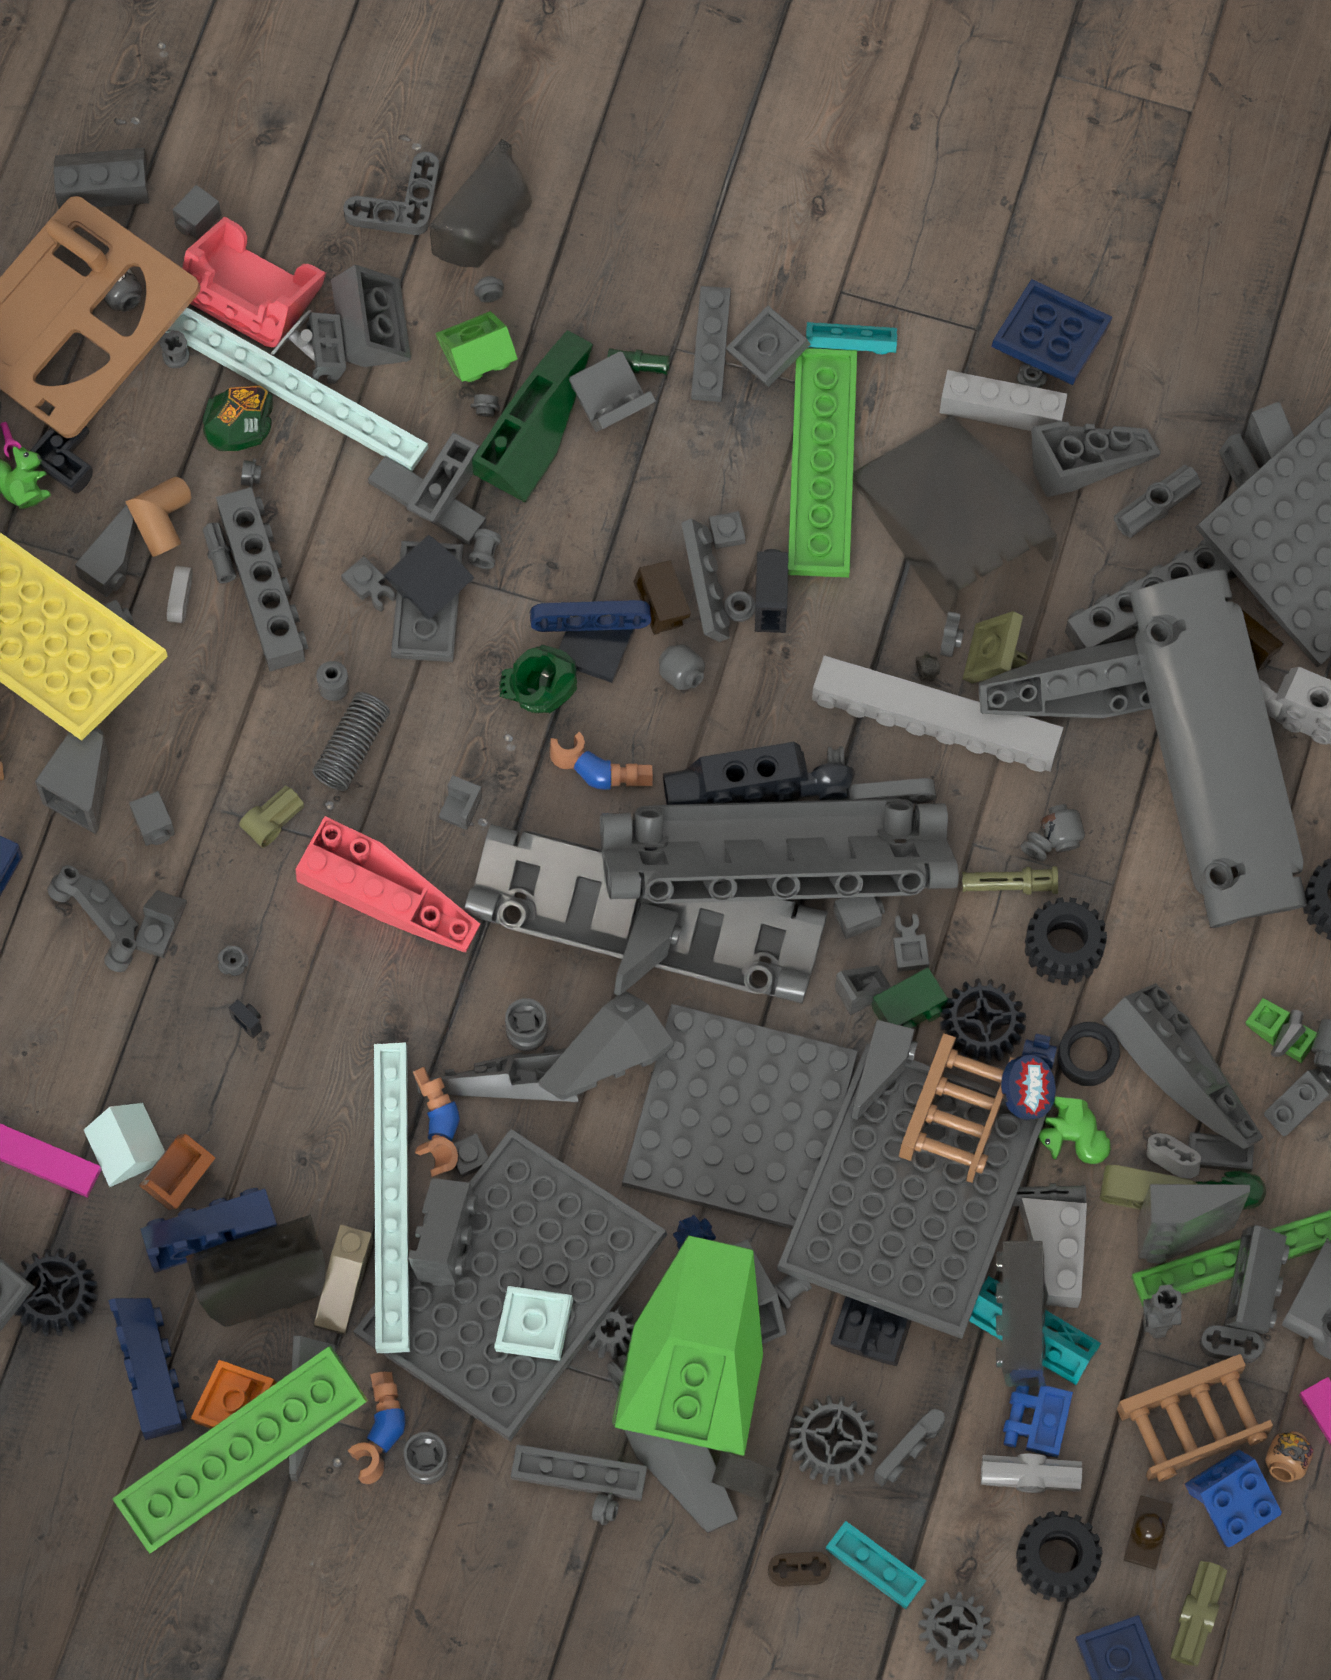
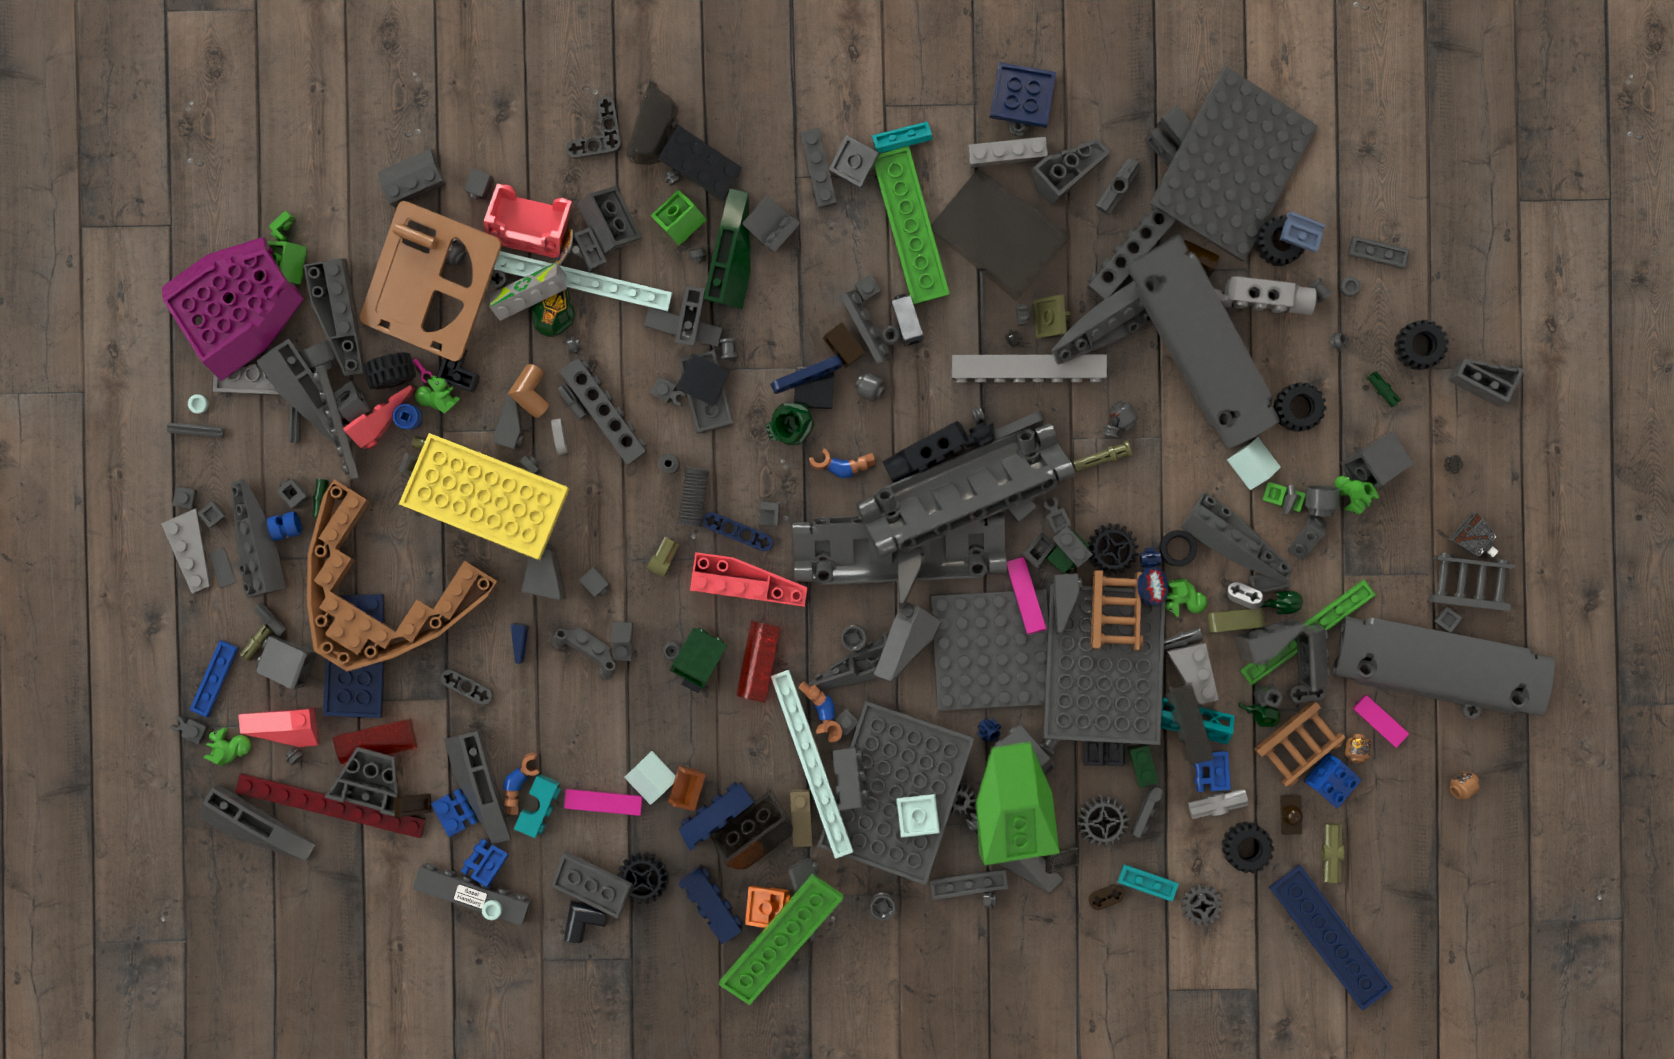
camera: 20 degrees left, 20 degrees up
nougat piece [348,1372,405,1484] -> none
dark green pin [607,348,670,375] -> none
black tyre [1025,897,1107,985] -> none
none -> light grey brick [490,262,567,321]
none -> black plate [657,125,742,200]
none -> dark green brick [670,627,727,689]
none -> dark blue beam [703,512,773,551]
none -> clear red brick [736,620,781,703]
none -> dark pink tile [1007,557,1046,635]
none -> dark grey plate [1052,526,1092,567]
none -> dark green brick [1127,744,1159,787]
none -> light aqua slope [1227,437,1281,490]
none -> dark green piece [1238,703,1281,727]

